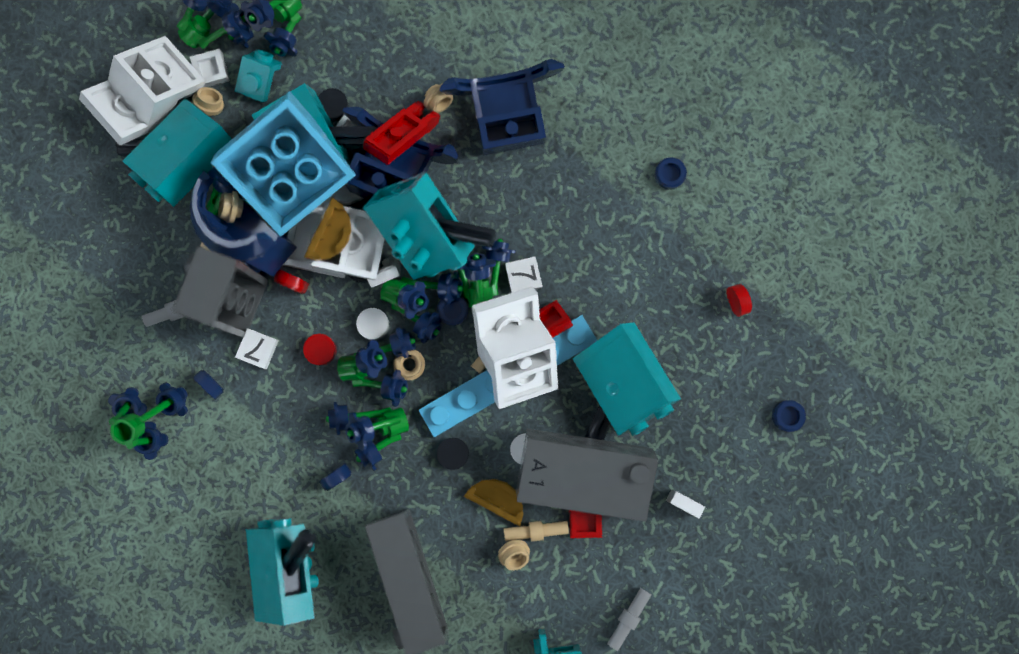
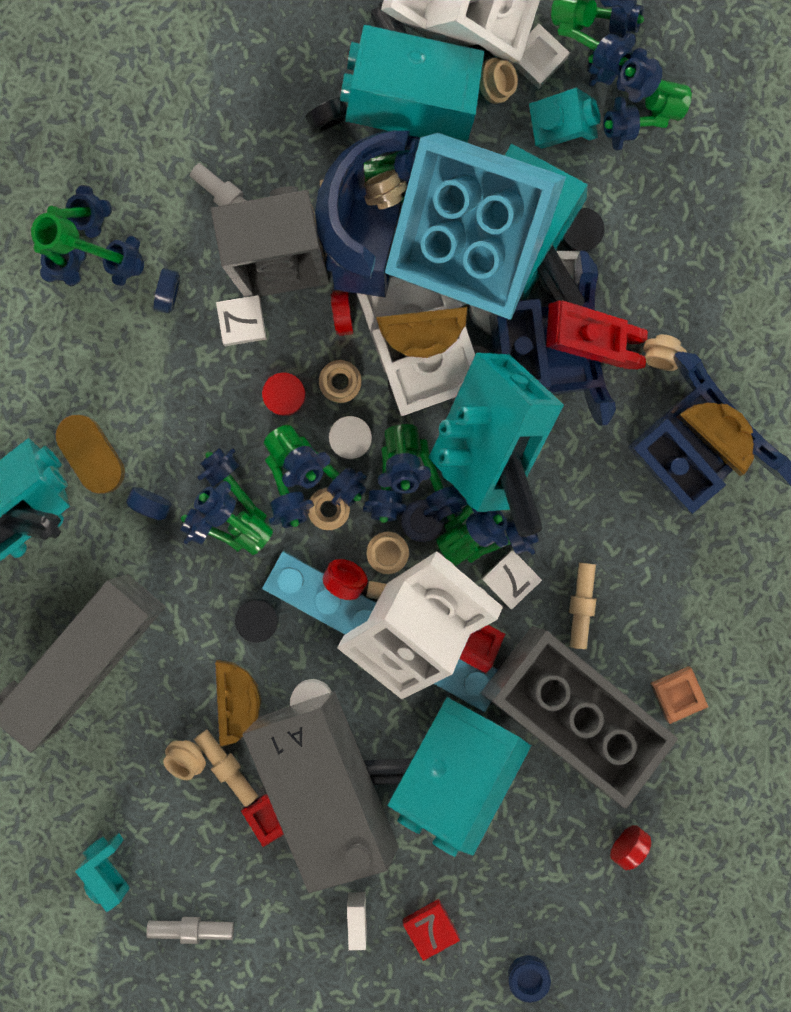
camera: 65 degrees right, 5 degrees up
white tile [367,255,400,288] -> none
dark blue tile [654,157,687,190] -> none
none -> pearl gold tile [56,415,125,493]
none -> black tile [305,97,348,133]
none -> tan plate [319,360,362,403]
none -> red tile [322,559,368,600]
none -> tan plate [367,532,409,574]
none -> red tile [402,899,460,961]
none -> dark grey brick [480,626,678,809]
none -> tan bar [569,563,597,649]
none -> nougat tile [650,666,708,724]
none -> pearl gold tile [677,402,754,476]

